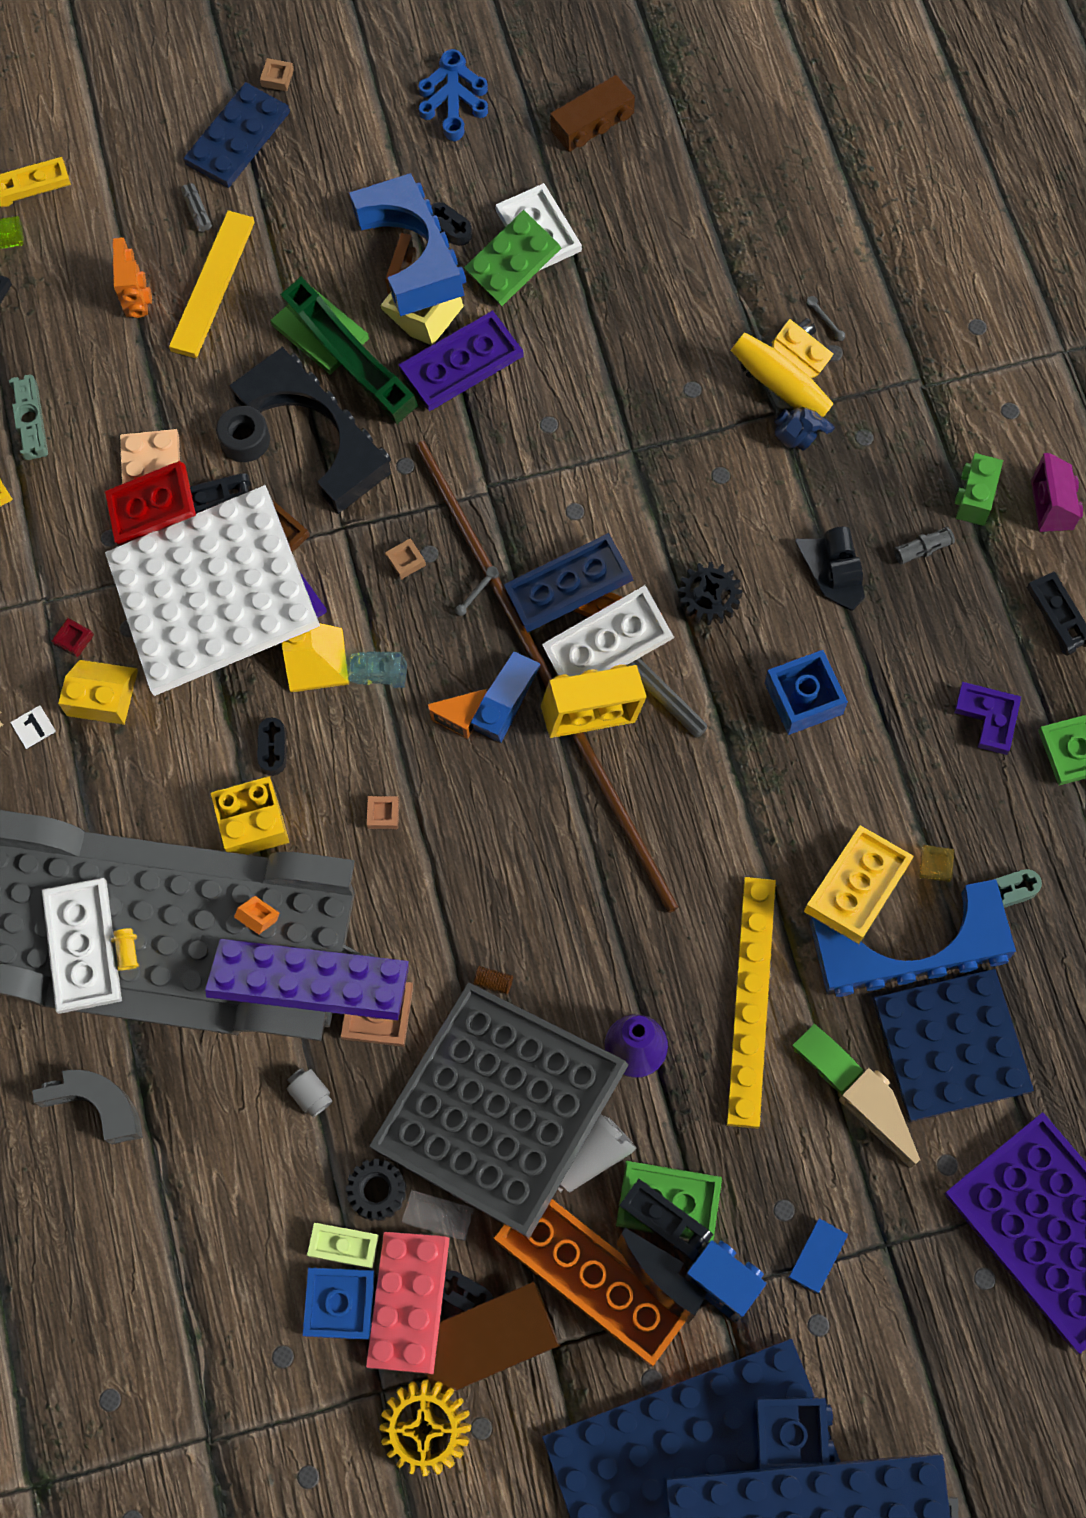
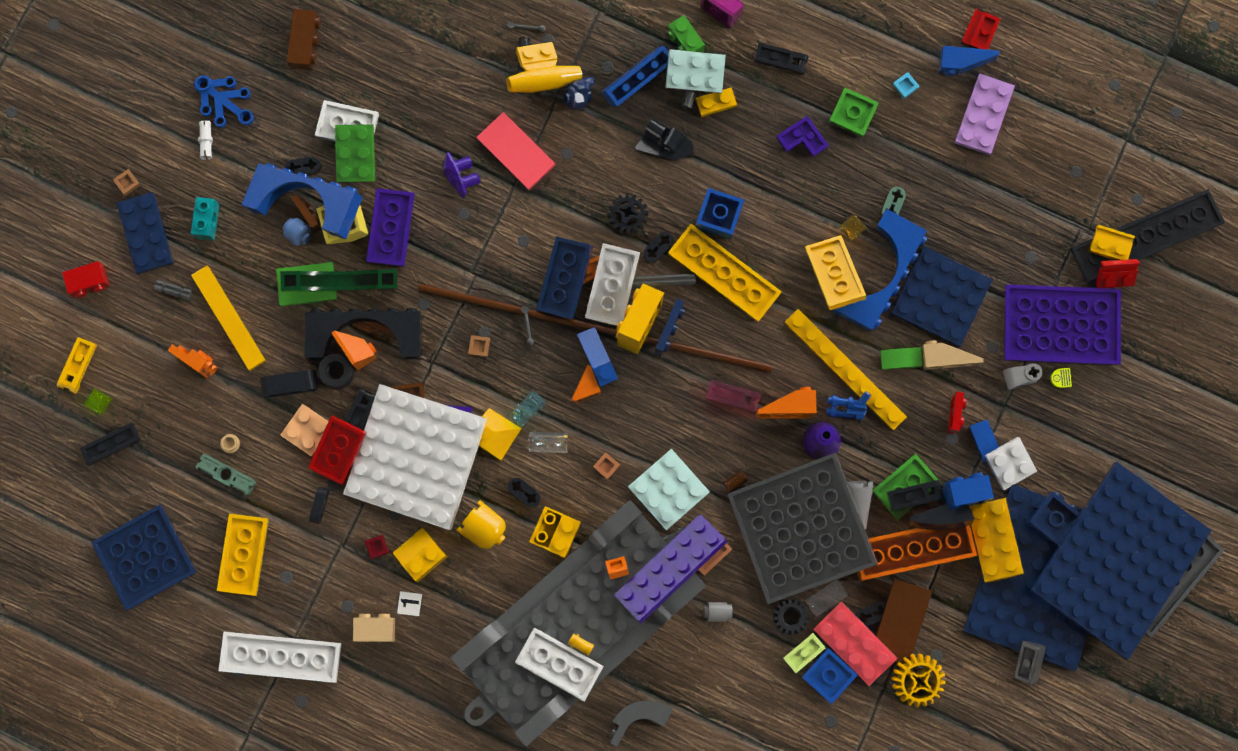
camera: 50 degrees left, 10 degrees up
none -> red brick [62,261,110,298]
none -> teal brick [191,197,220,241]
none -> white pin [198,121,213,160]
none -> tan plate [220,434,240,453]
none -> black beam [260,370,318,398]
none -> medium blue head [283,218,311,246]
none -> black beam [309,487,329,524]
none -> orange slope [332,331,377,370]
none -> dark purple connector [443,152,480,198]
none -> yellow cylinder [456,500,506,549]
none -> coral tile [476,112,556,191]
none -> clear plate [529,432,568,453]
none -> blue brick [601,46,669,107]
none -> light aqua plate [628,449,710,531]
none -> black beam [643,232,674,264]
none -> dark blue plate [654,299,685,357]
none -> light aqua plate [665,49,725,93]
none -> yellow plate [668,224,782,322]
none -> yellow plate [696,87,737,117]
none -> clear pink plate [705,380,762,413]
none -> orange slope [755,387,817,419]
none -> blue piece [826,391,871,421]
none -> red plate [947,392,967,434]
none -> yellow plate [969,498,1024,583]
none -> white plate [984,437,1037,490]
none -> light grey piece [1003,364,1043,390]
none -> neon yellow tile [1050,368,1072,388]

